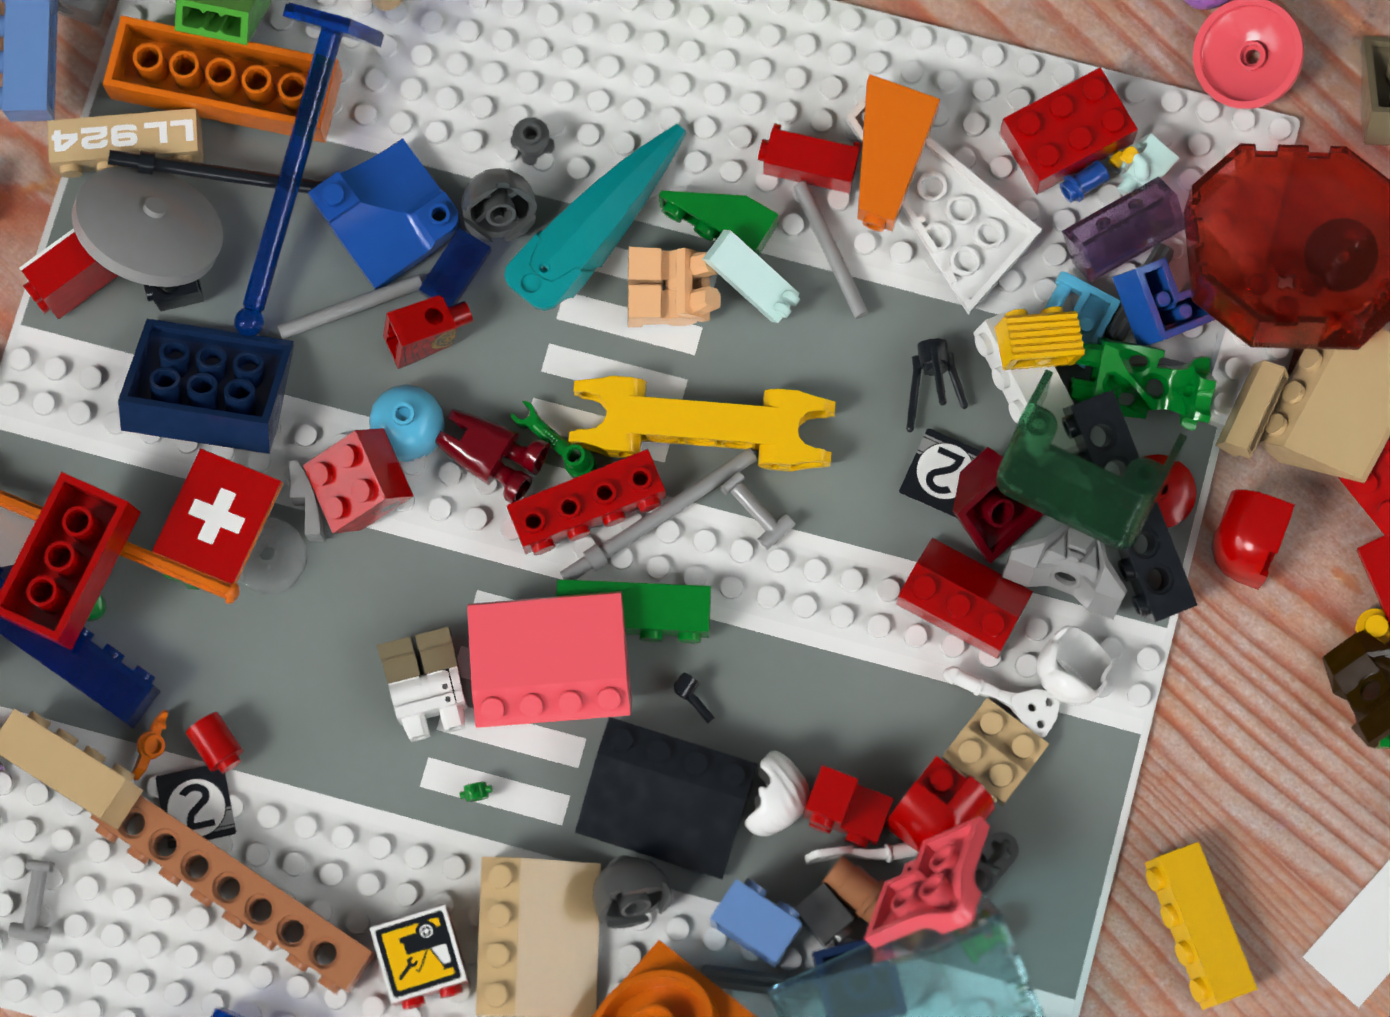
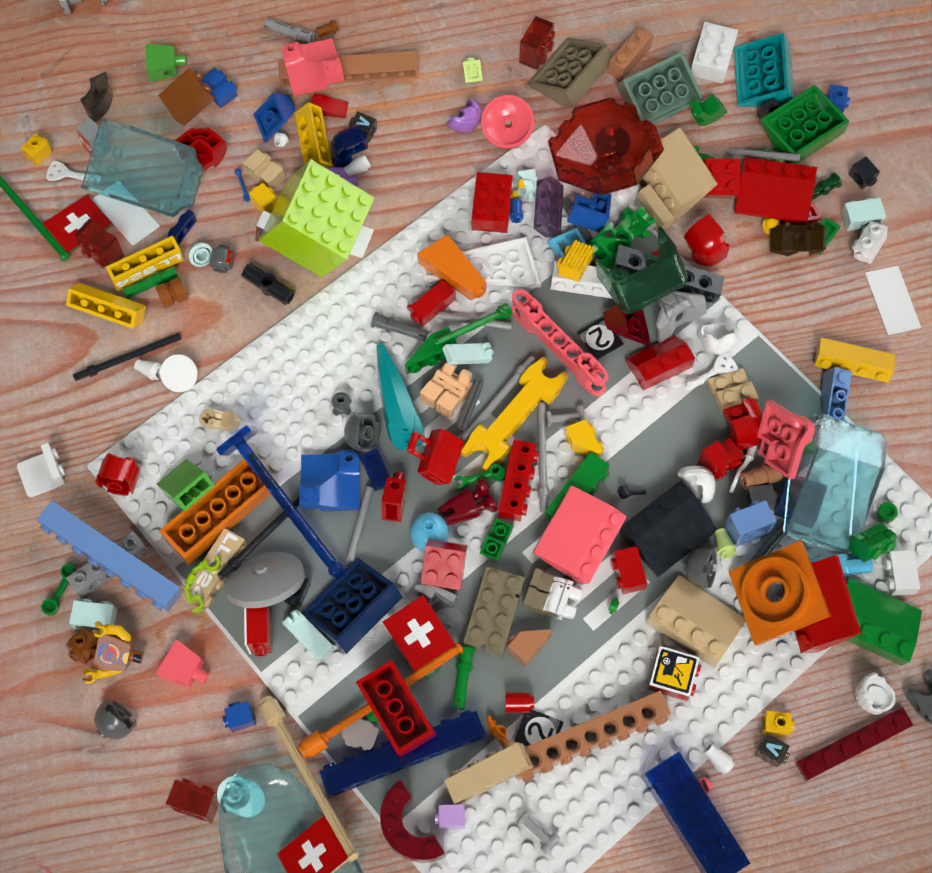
camera: 60 degrees left, 10 degrees down
black plant [906,338,968,432] -> none
none -> lime piece [185,555,221,614]
none -> light aqua hinge [282,609,334,662]
none -> dark grey pin [371,312,428,342]
none -> red piece [407,428,464,485]
none -> green piece [434,303,512,346]
none -> green pin [452,646,476,710]
none -> dark grey axle [456,379,484,431]
none -> light grey bar [460,355,536,443]
none -> dark tan piece [463,567,525,659]
none -> green slope [479,518,514,562]
none -> nougat slope [507,629,552,667]
none -> coral piece [511,289,609,397]
none -> yellow slope [564,419,604,458]
none -> red brick [610,546,648,595]
none -> yellowish green cone [715,528,737,559]
none -> medium blue slope [821,367,852,426]

